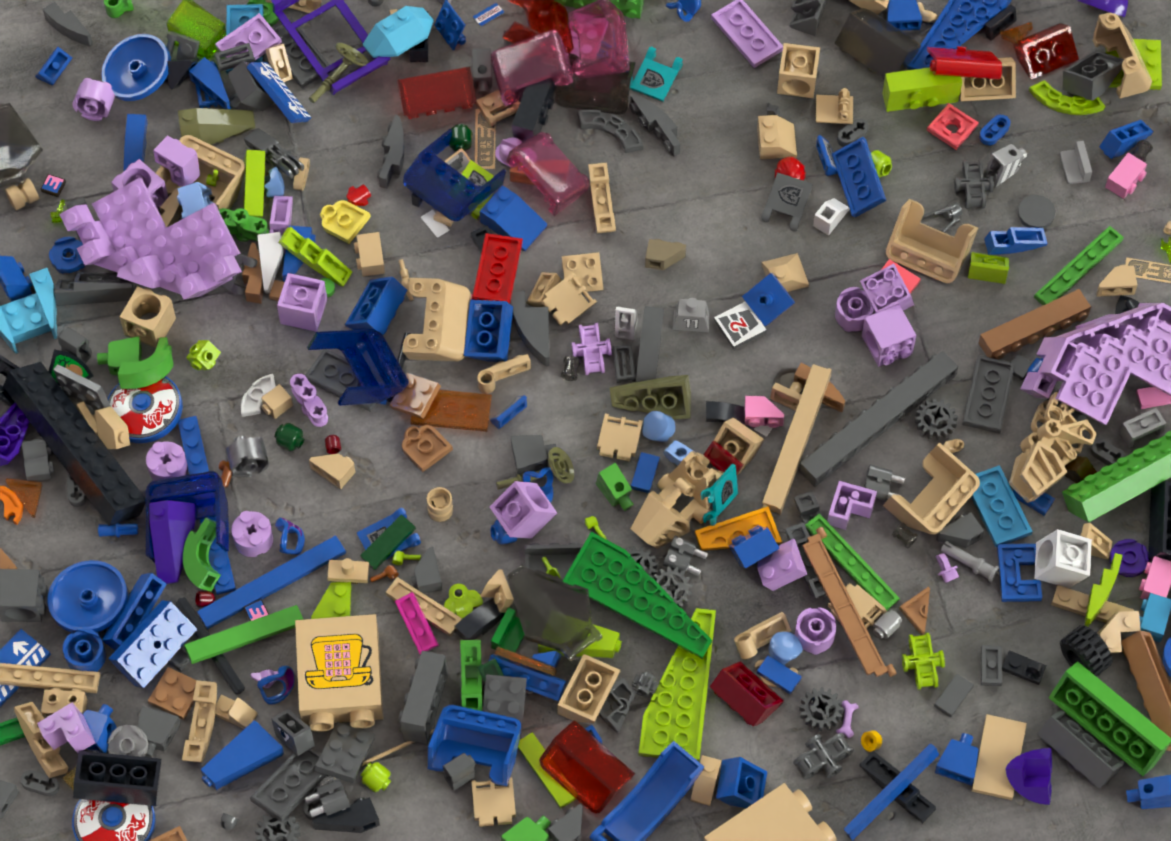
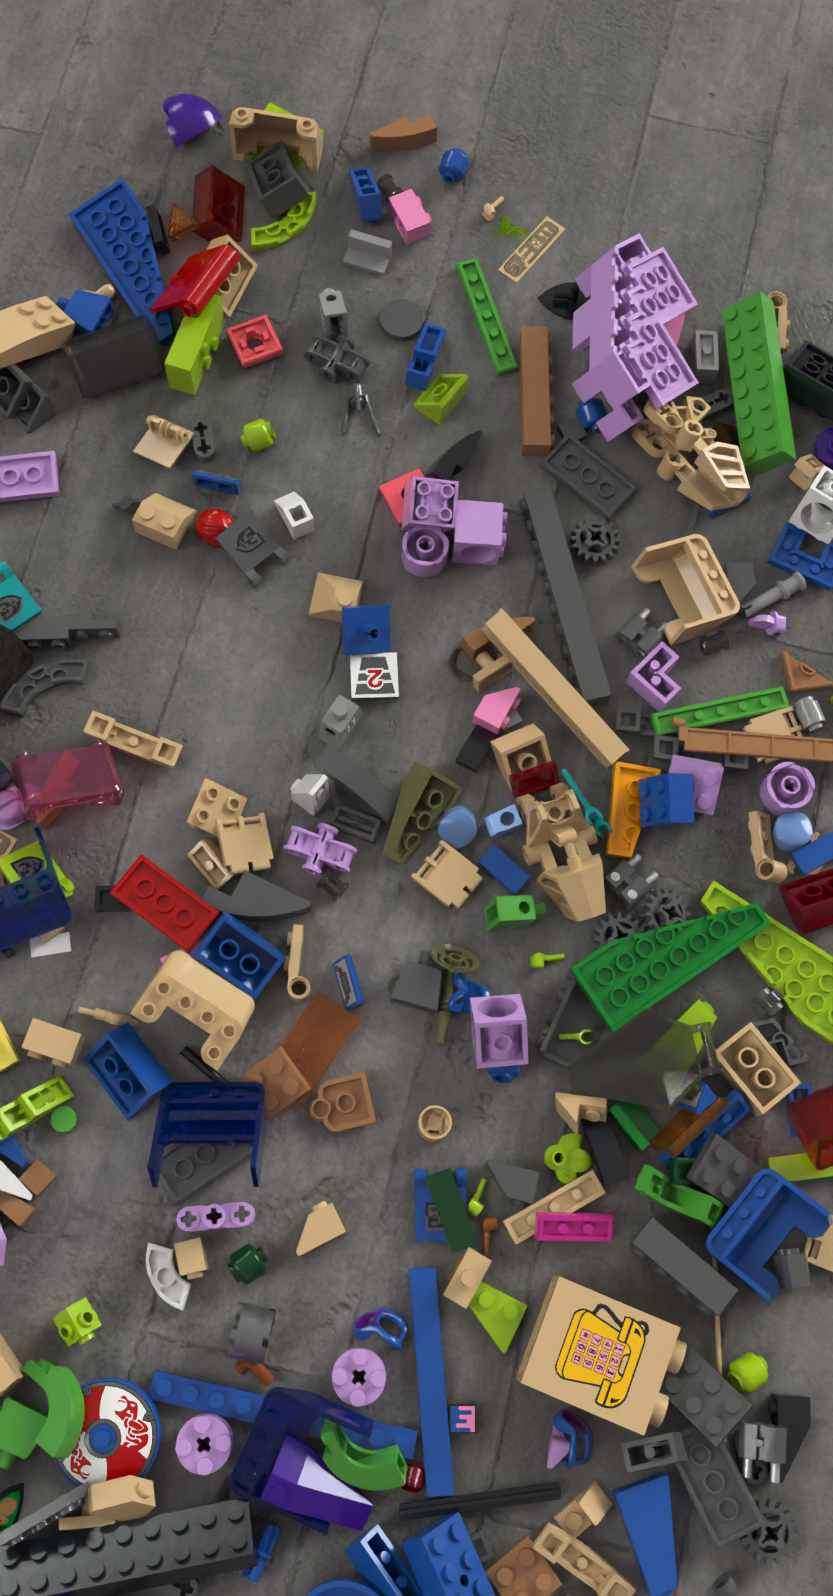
camera: 70 degrees left, 10 degrees up
bright green tile [184,605,304,664] -> none
lavender brick [277,273,327,332] -> none
dark red piece [325,435,342,454] -> none
blue slope [480,185,547,251] -> none
dark tan slope [645,239,686,270] -> none
tan brick [777,43,820,98] -> none
blue tile [832,137,887,217] -> none
tan windscreen [886,199,978,283] -> none
tan arm [943,439,964,453] -> none
dark azure plate [971,465,1033,547] -> none
blue plate [979,114,1010,146] -> none
tan slope [1096,265,1137,297] -> none
none -> black slope [424,430,483,480]

